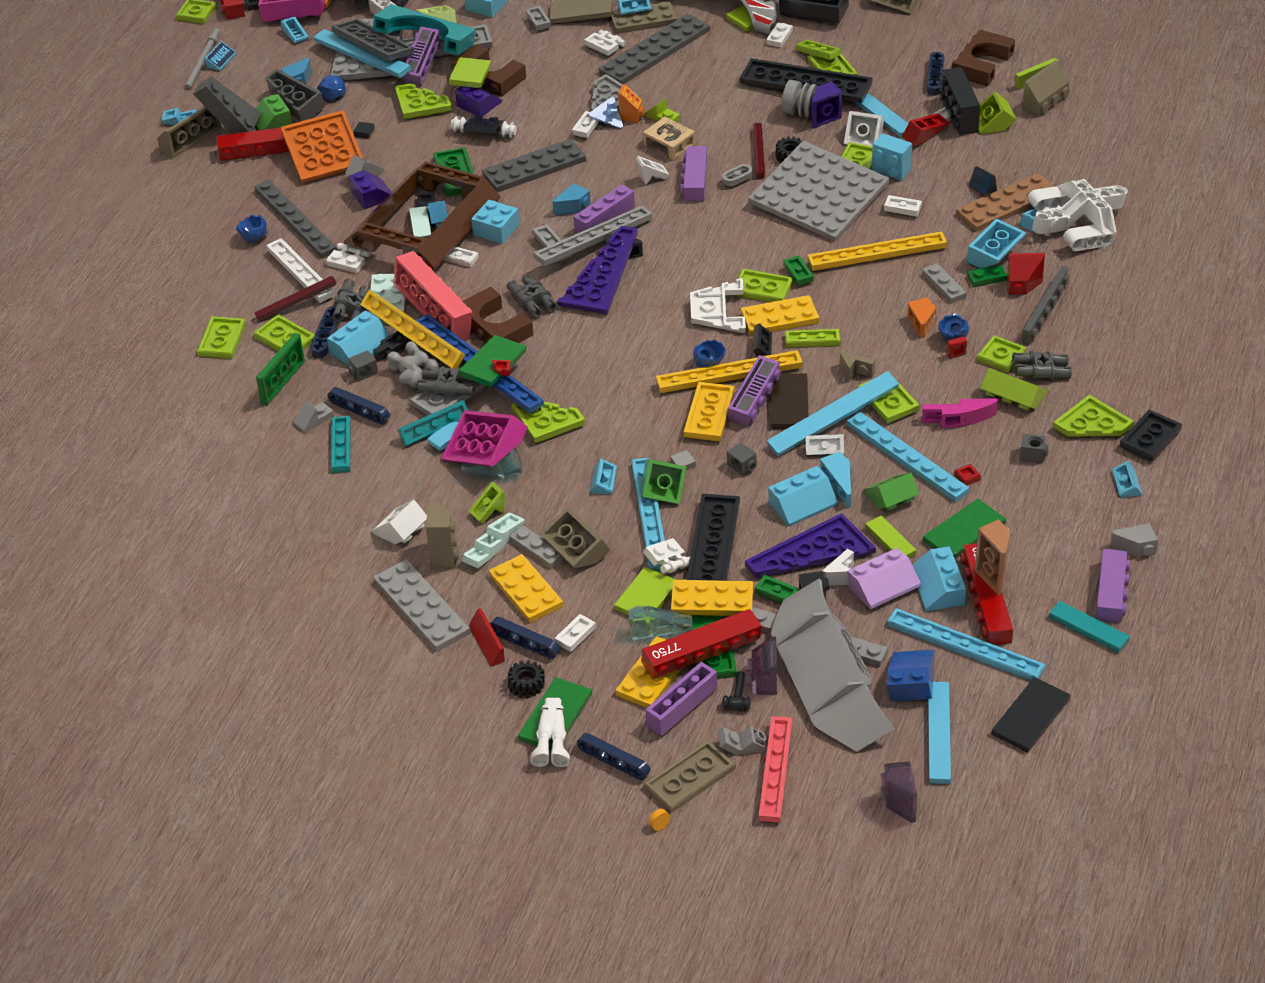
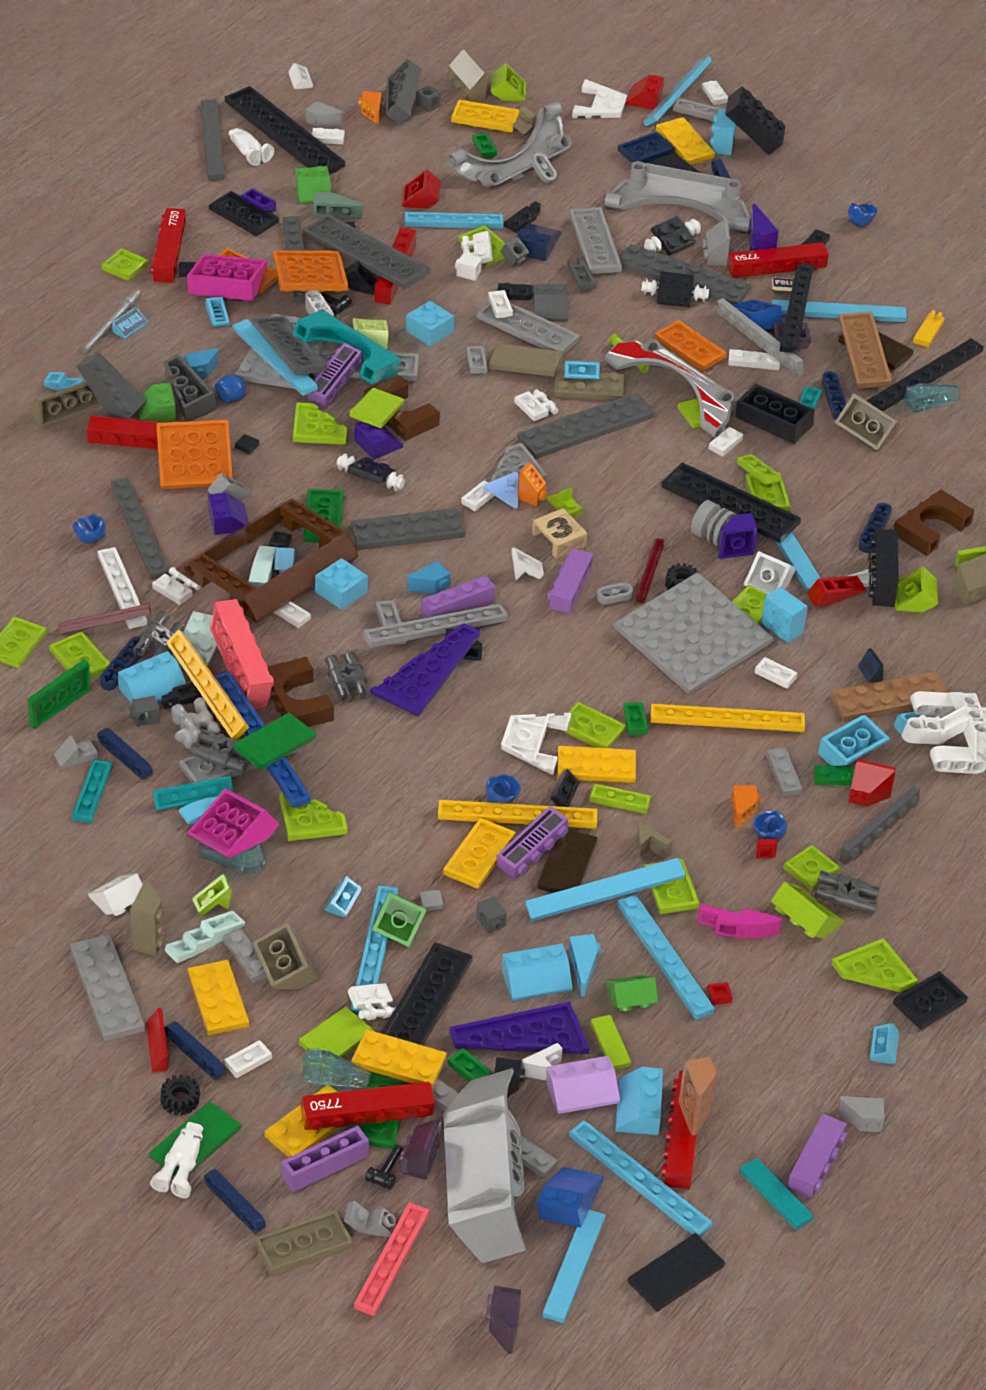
camera: 10 degrees right, 0 degrees up
red tile [492,360,510,377] -> none
light orange tile [648,809,670,831] -> none
white plate [805,434,844,455] -> none
green tile [923,499,1006,559] -> none
dark grey brick [1020,434,1049,463] -> none

